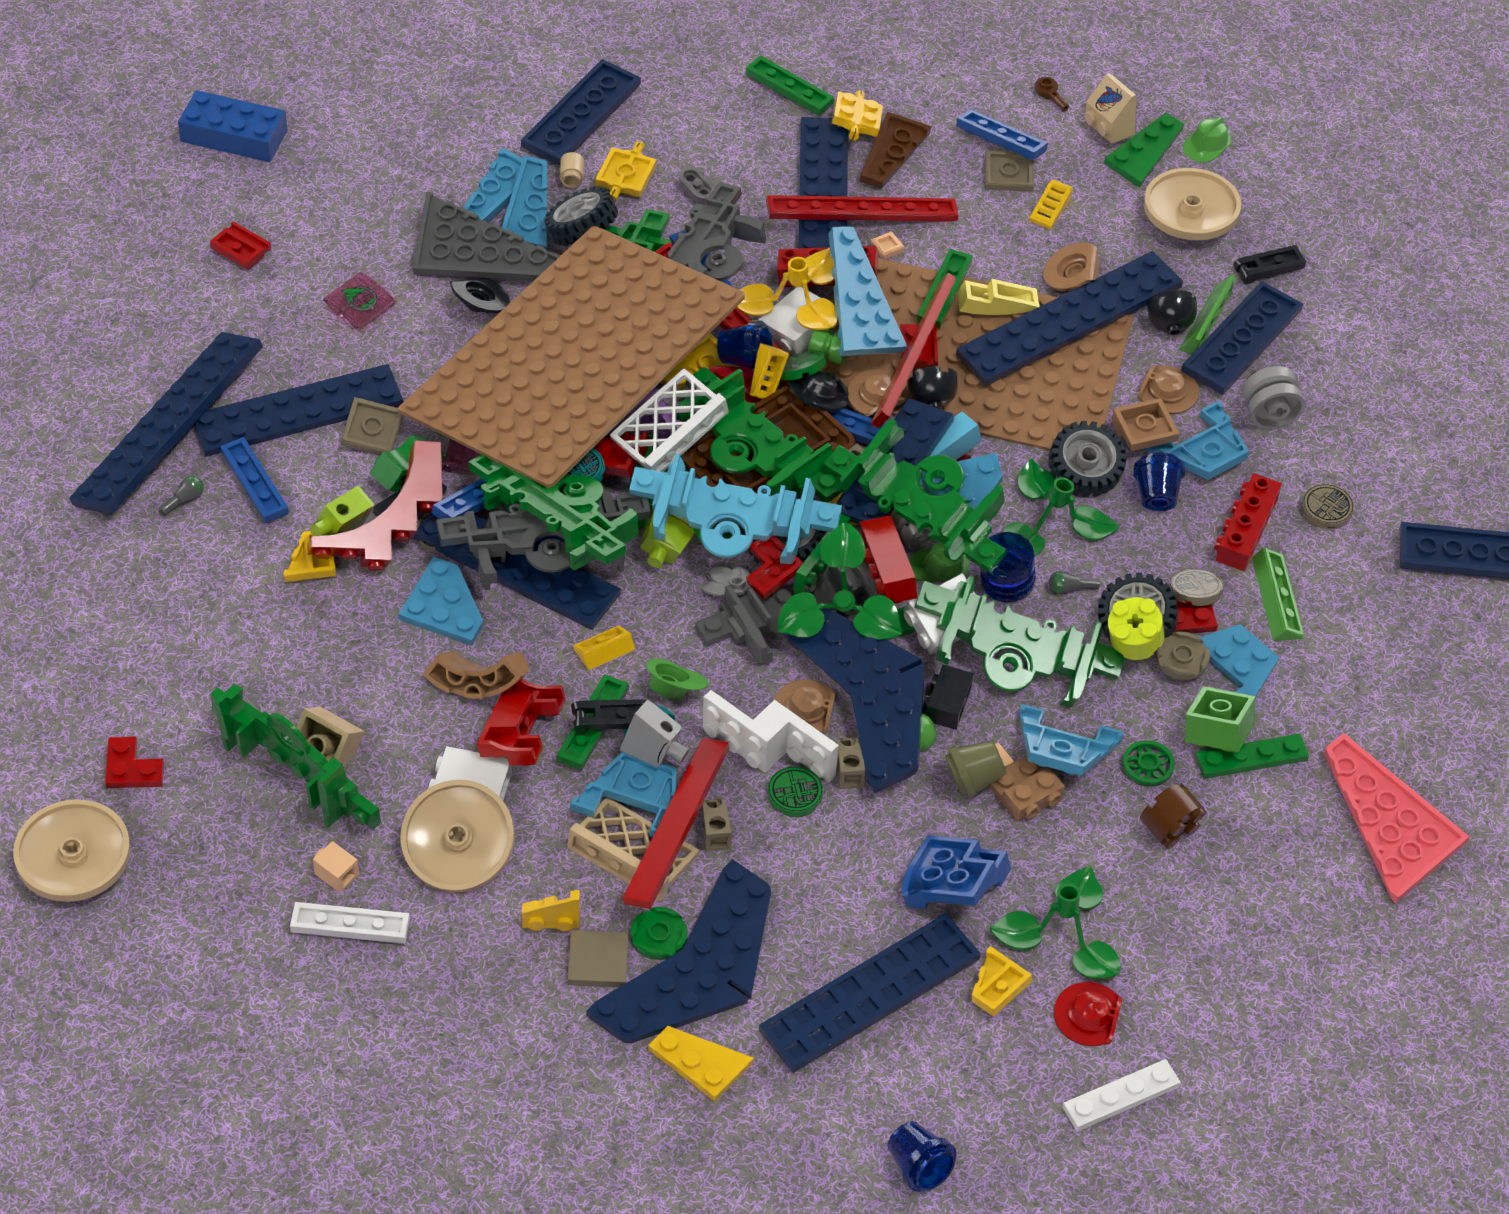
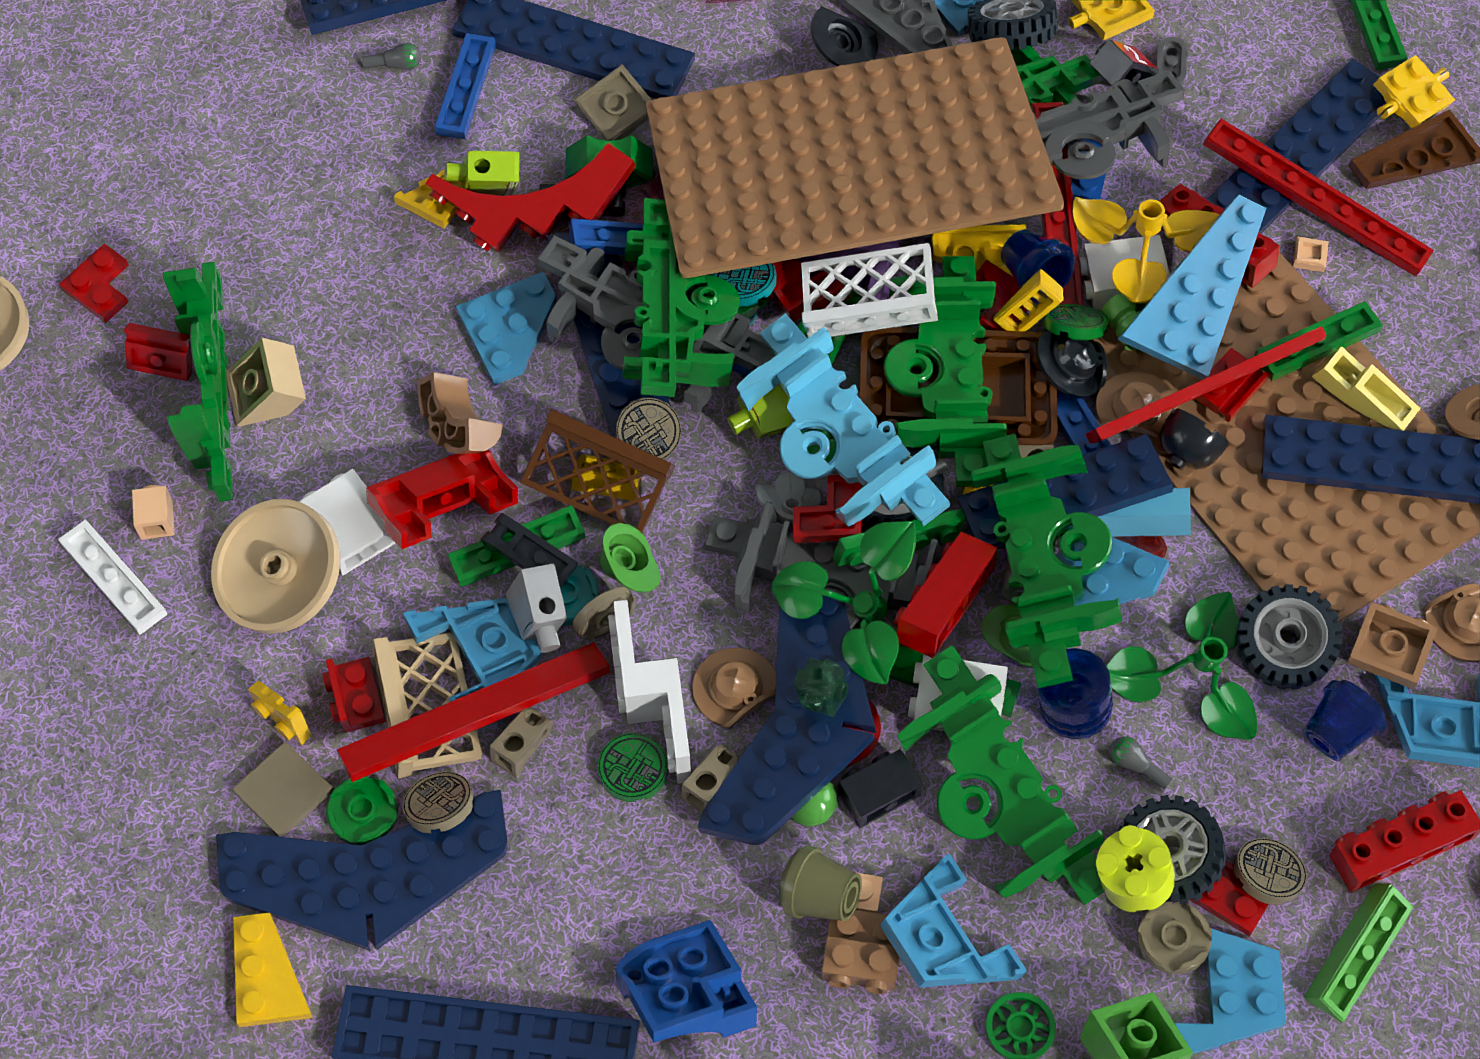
camera: 45 degrees right, 10 degrees up
none -> red plate [124,323,192,381]
none -> red bracket [322,657,386,733]
none -> dark tan tile [403,772,474,833]
none -> reddish brown fence [520,409,676,534]
none -> dark tan tile [572,587,636,640]
none -> tile [616,397,681,459]
none -> clear green brick [794,657,849,717]
none -> black brick [1090,39,1159,87]

